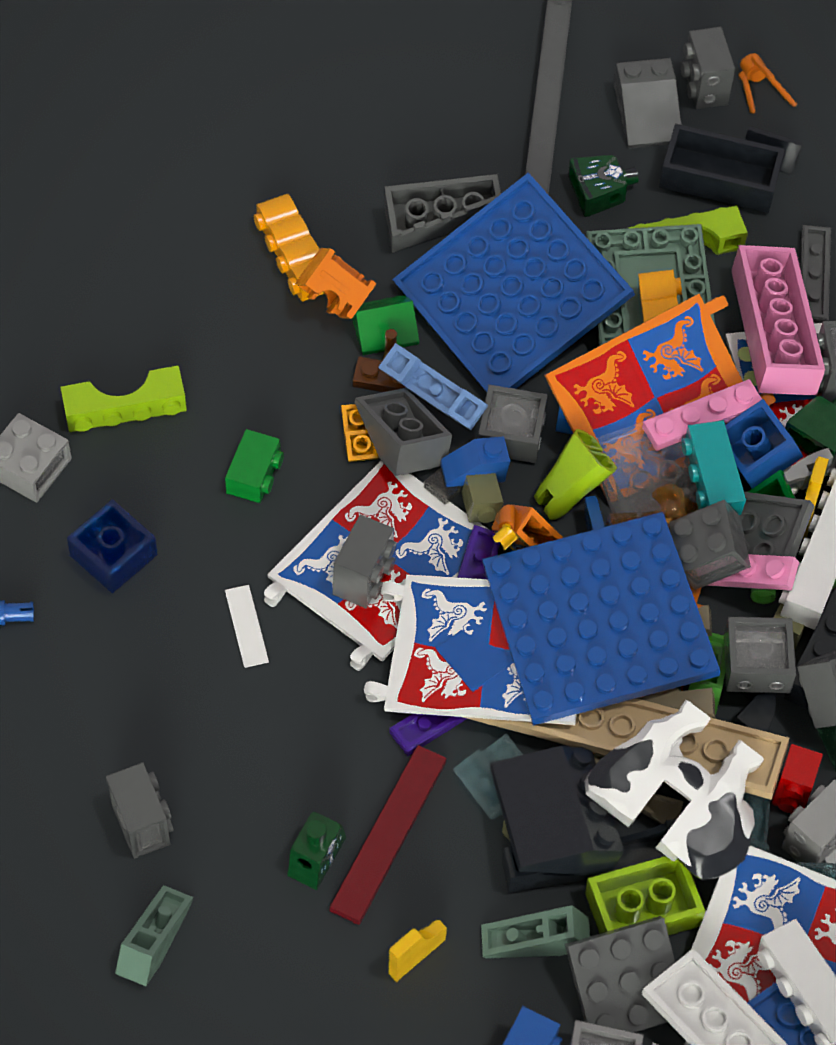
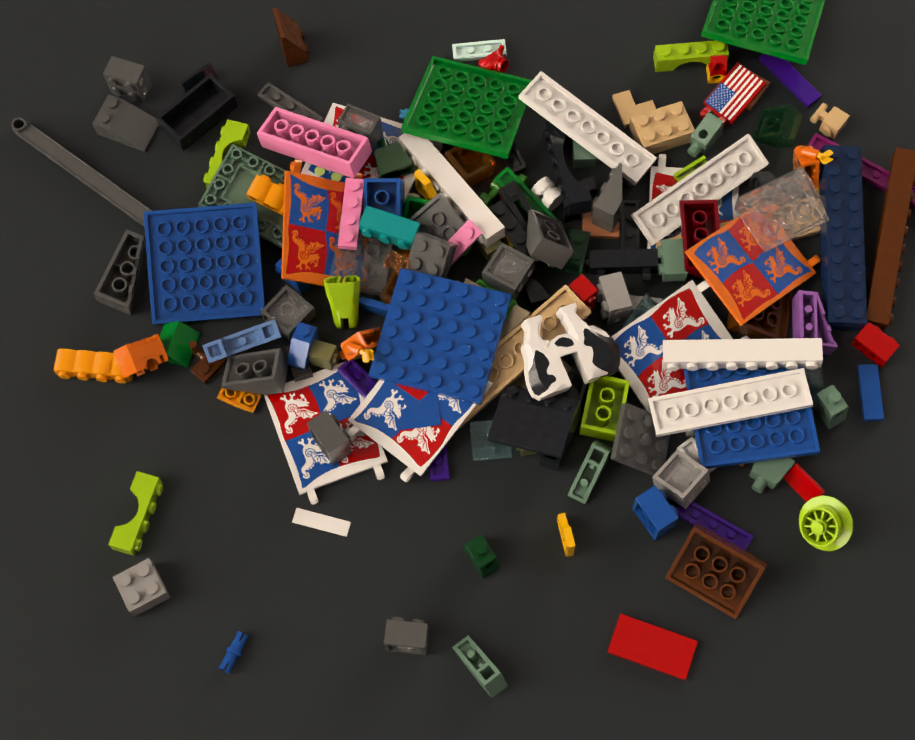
camera: 55 degrees left, 10 degrees up
clear blue brick [67,499,158,594] -> none
green brick [225,429,284,503] -> none
dark red tile [330,745,447,925] -> none
dark green torso [568,155,639,217] -> none
orange plant [738,53,797,114] -> none
light grey slope [783,448,834,490] -> none

